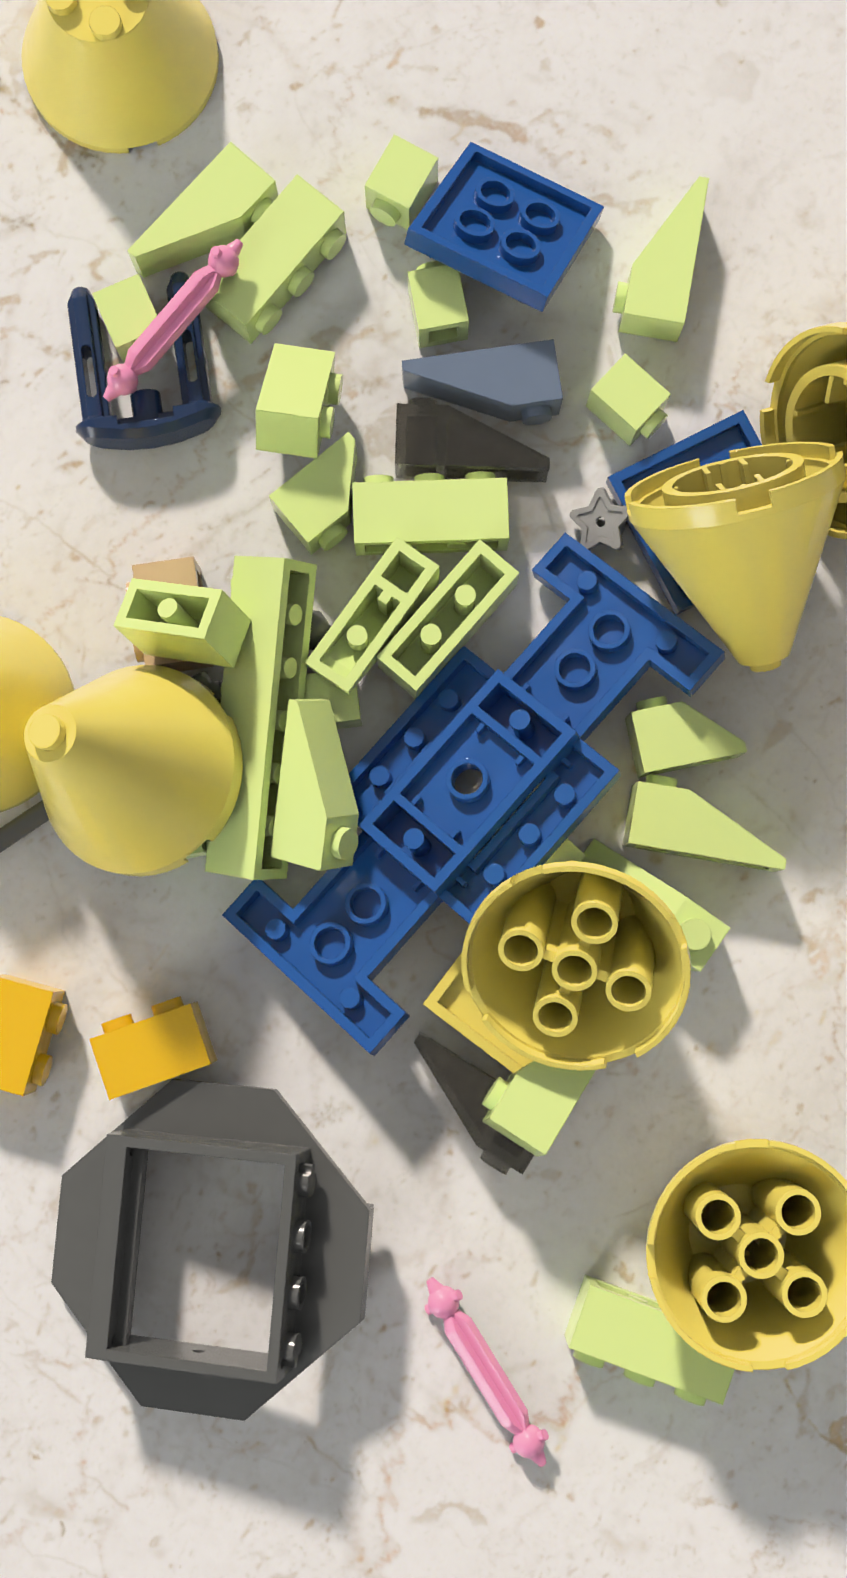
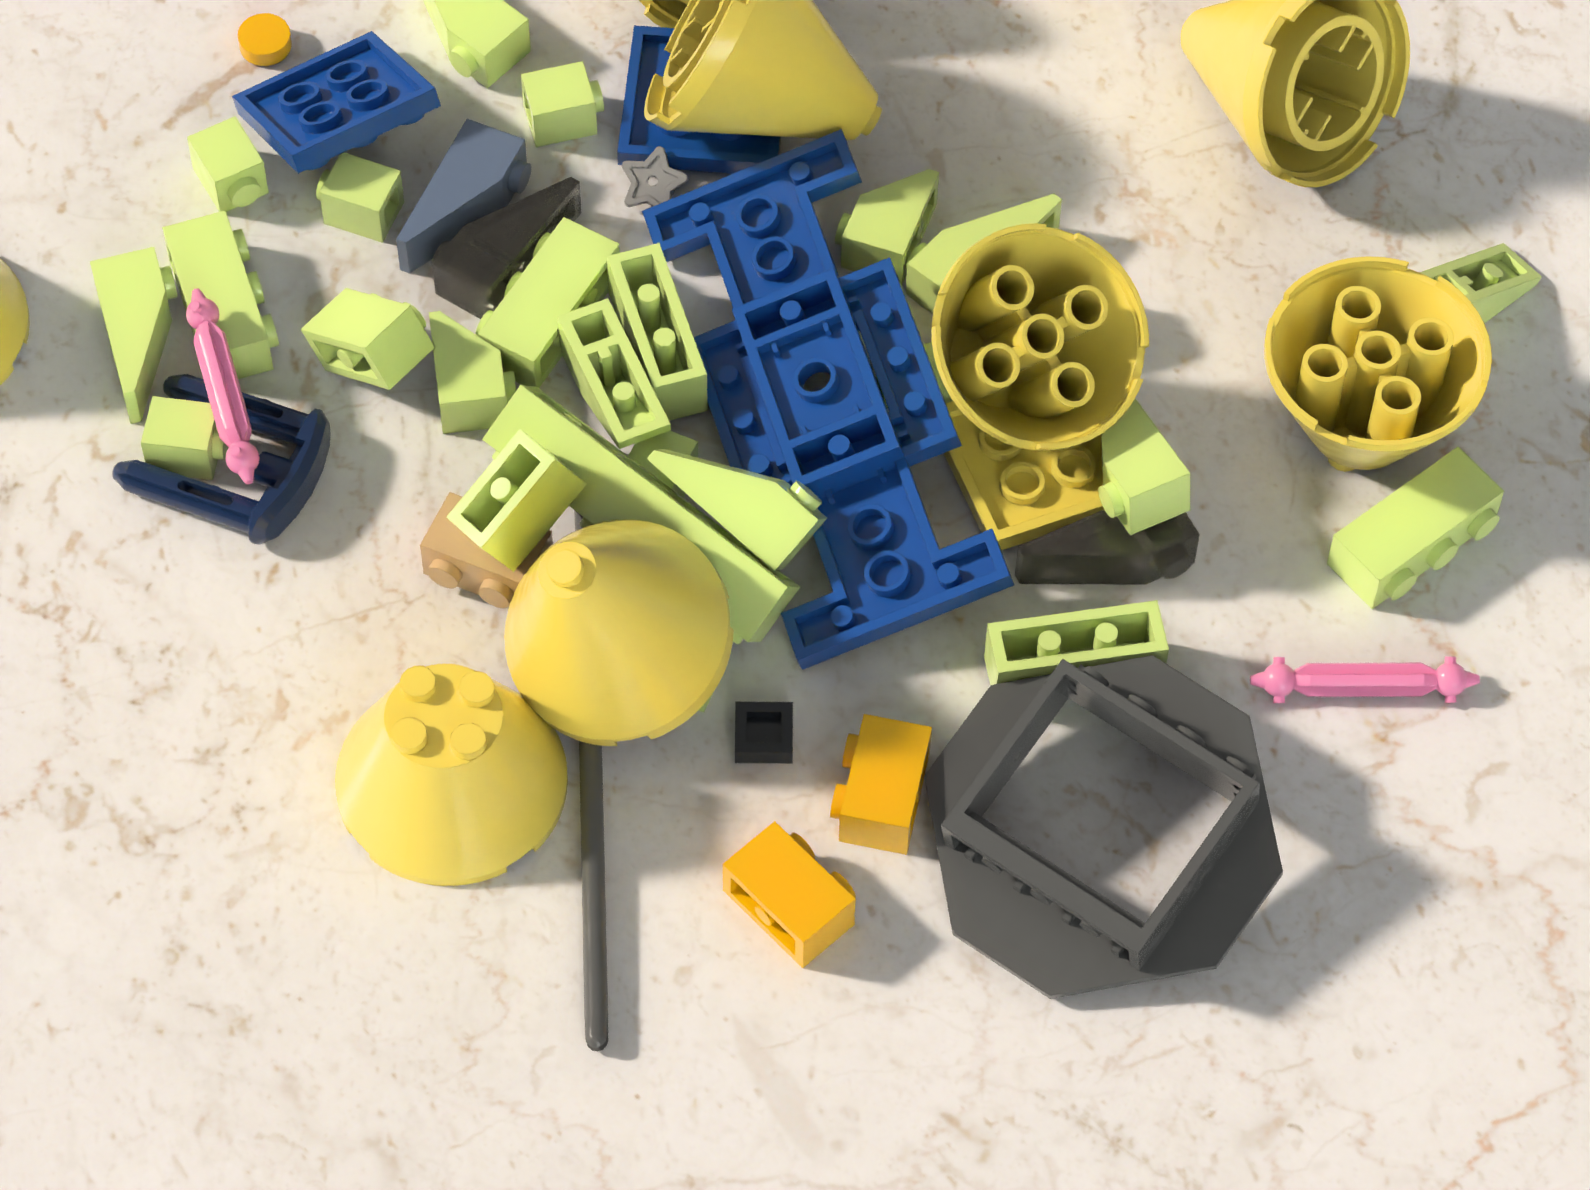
camera: 60 degrees left, 25 degrees down
none -> yellow tile [238,13,292,66]
none -> black tile [735,701,793,764]
none -> yellowish green brick [984,600,1169,686]

